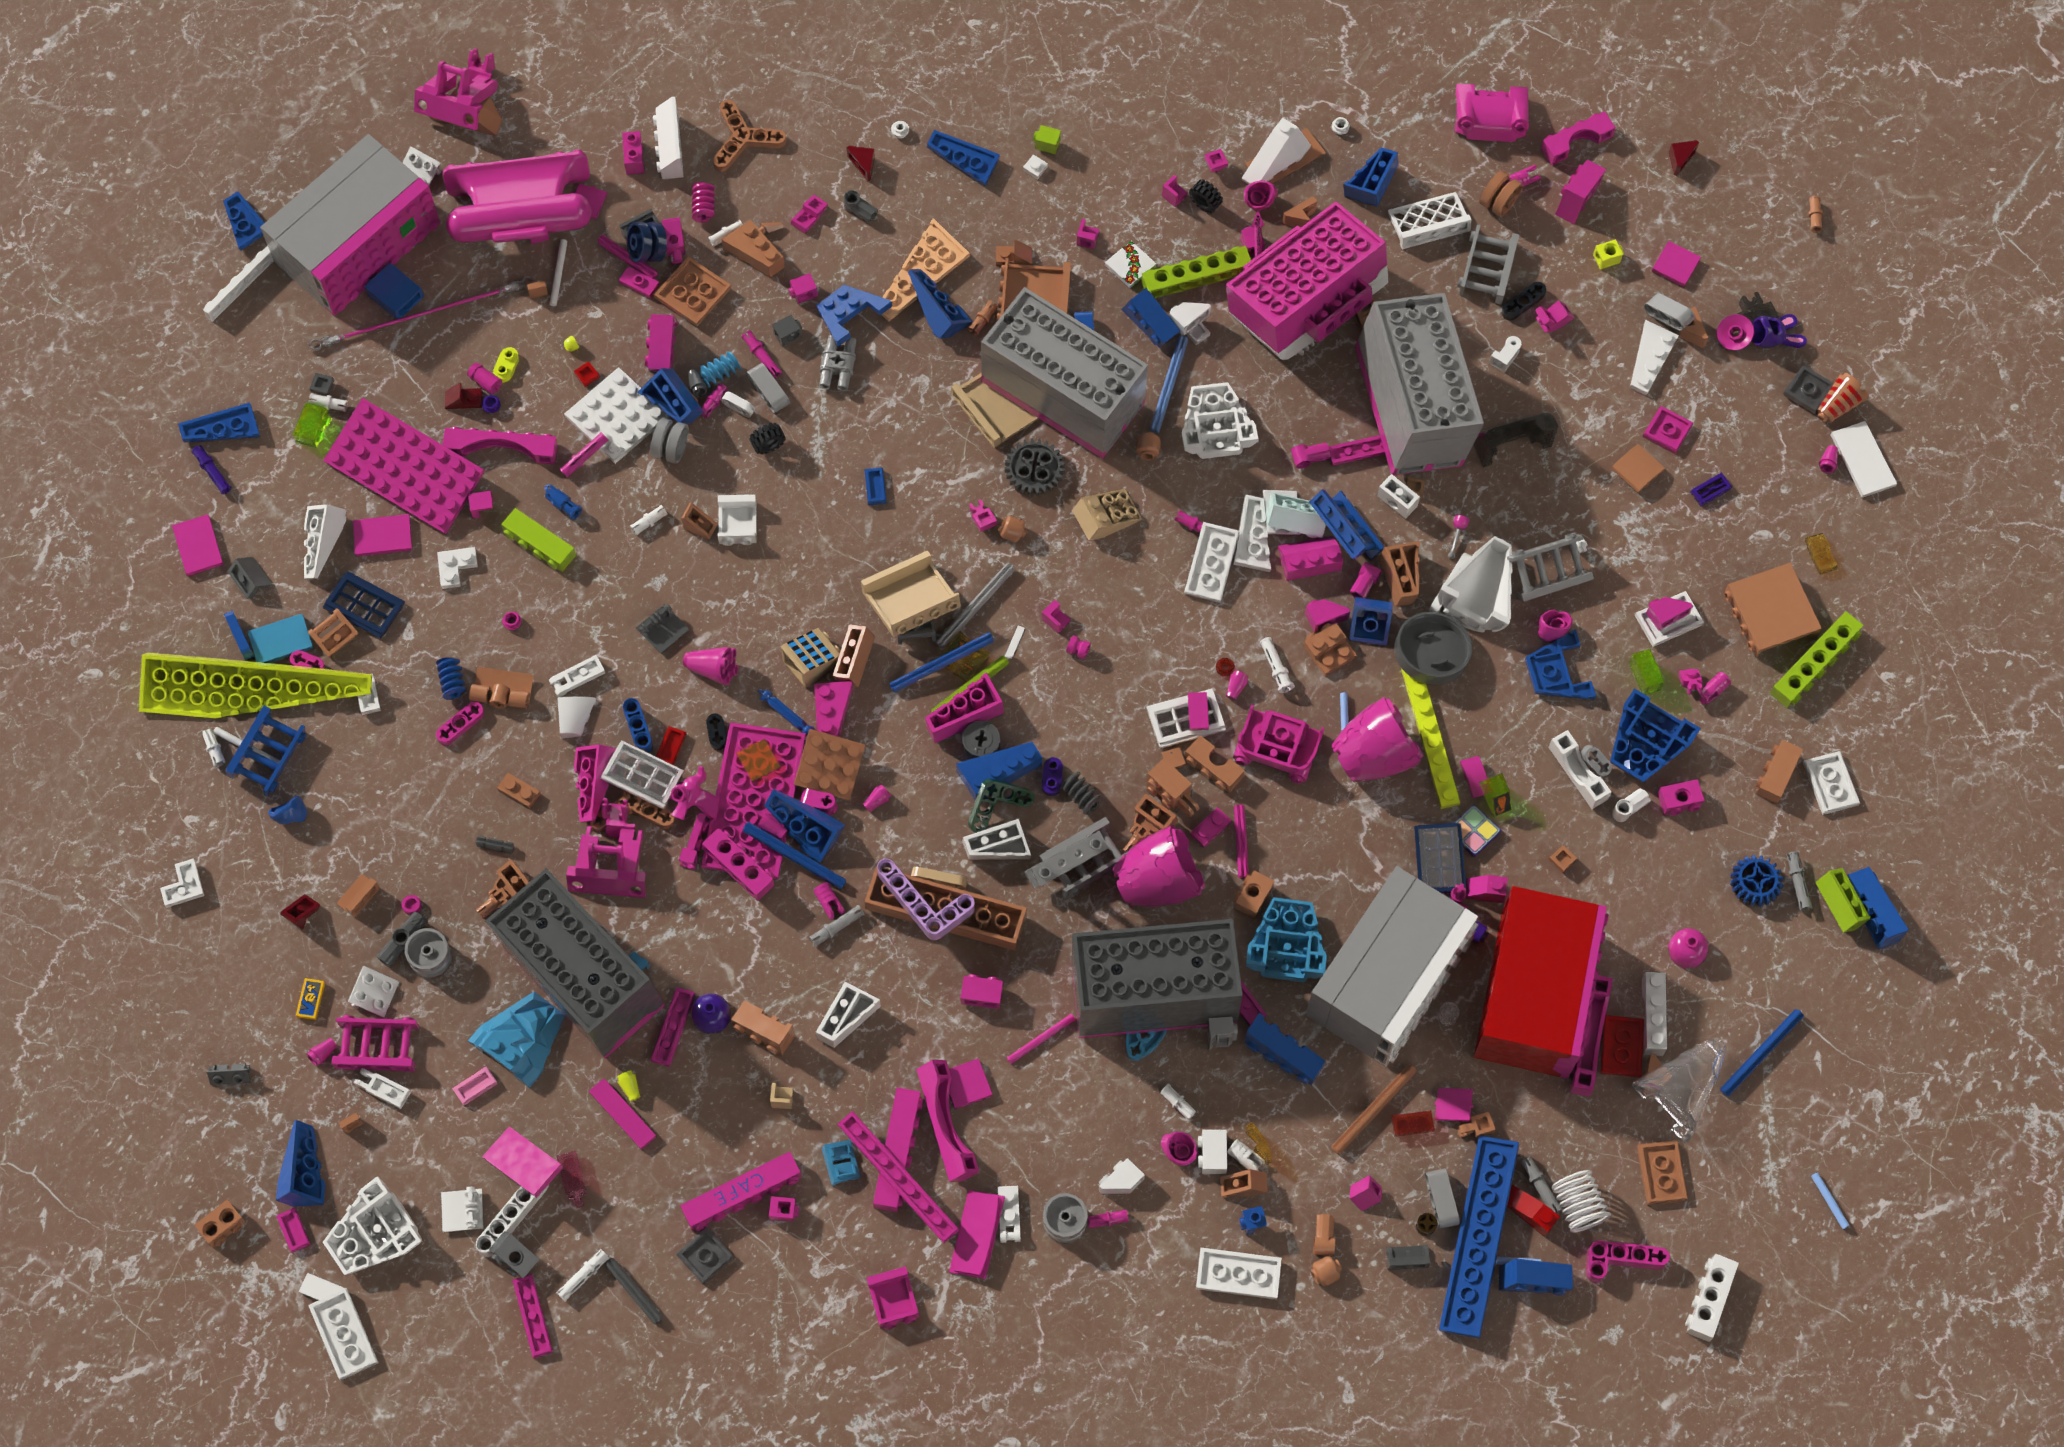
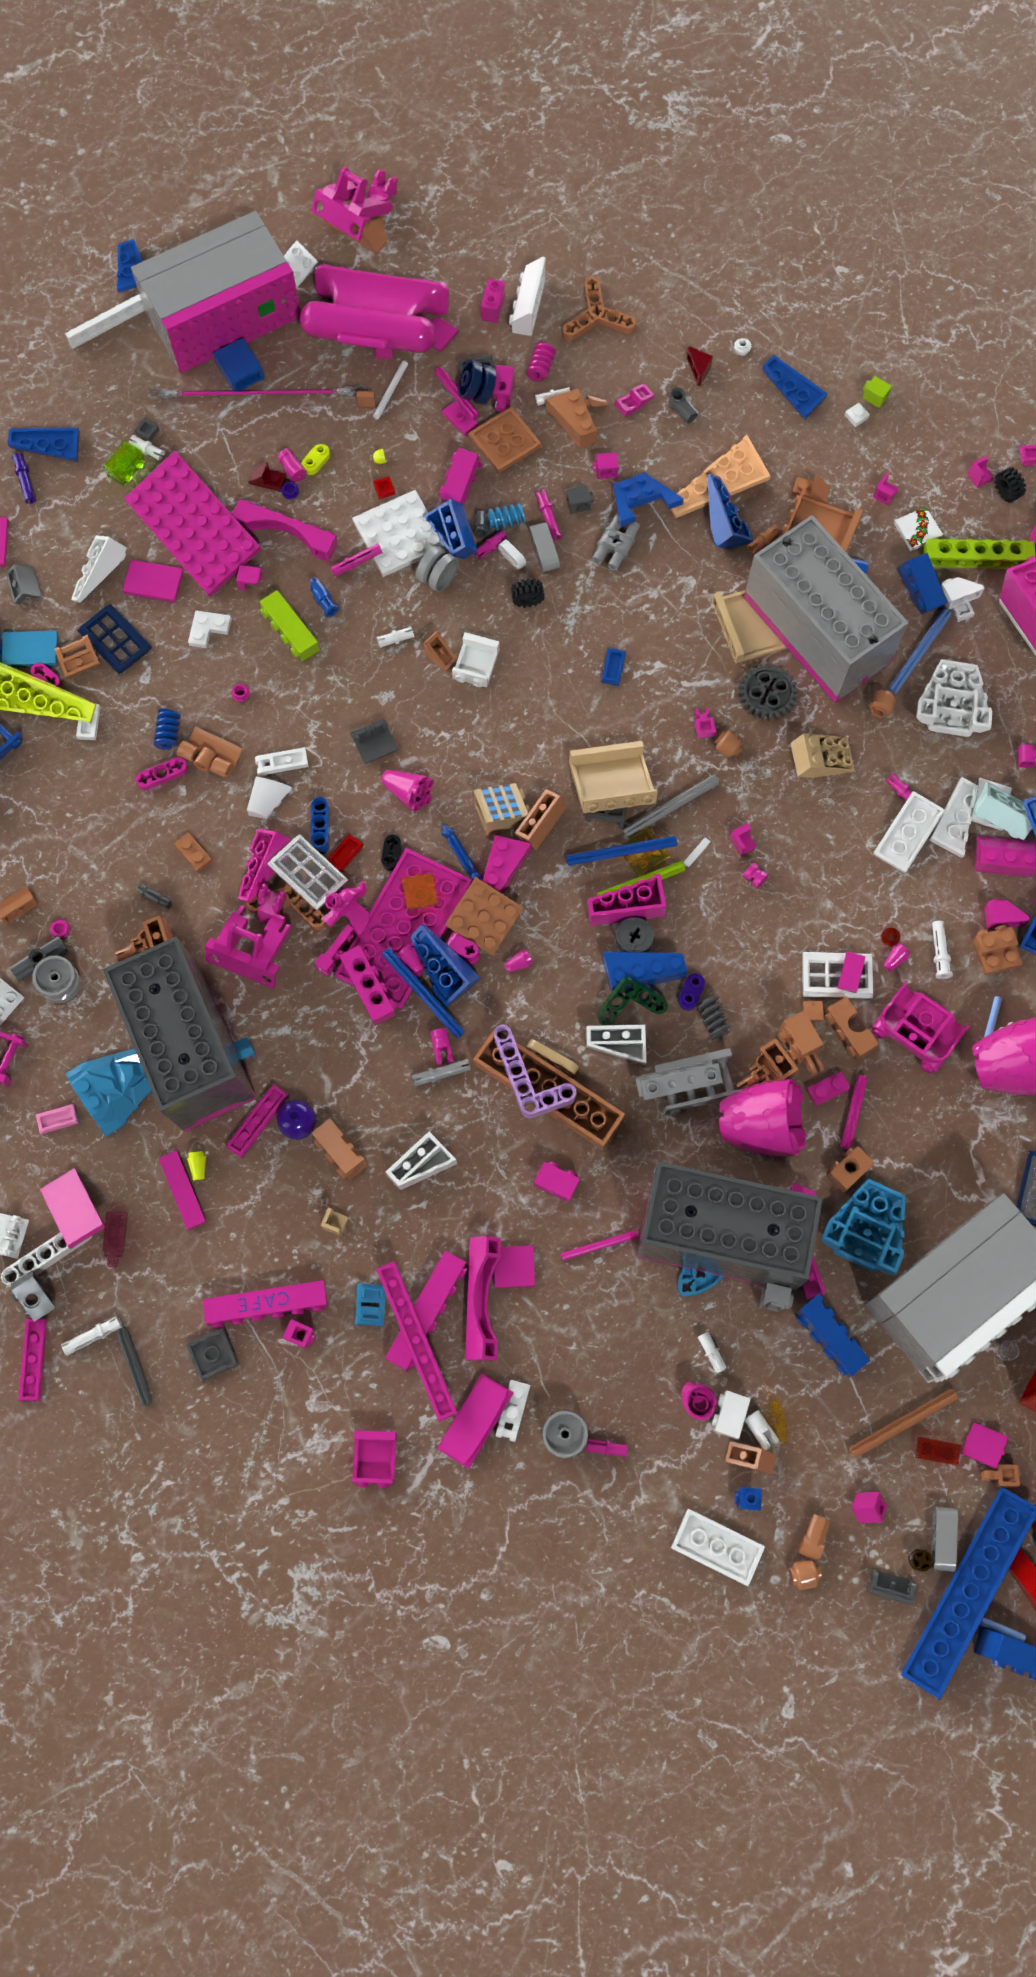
camera: 20 degrees right, 5 degrees up
white slope [1099,1158,1145,1194] -> none

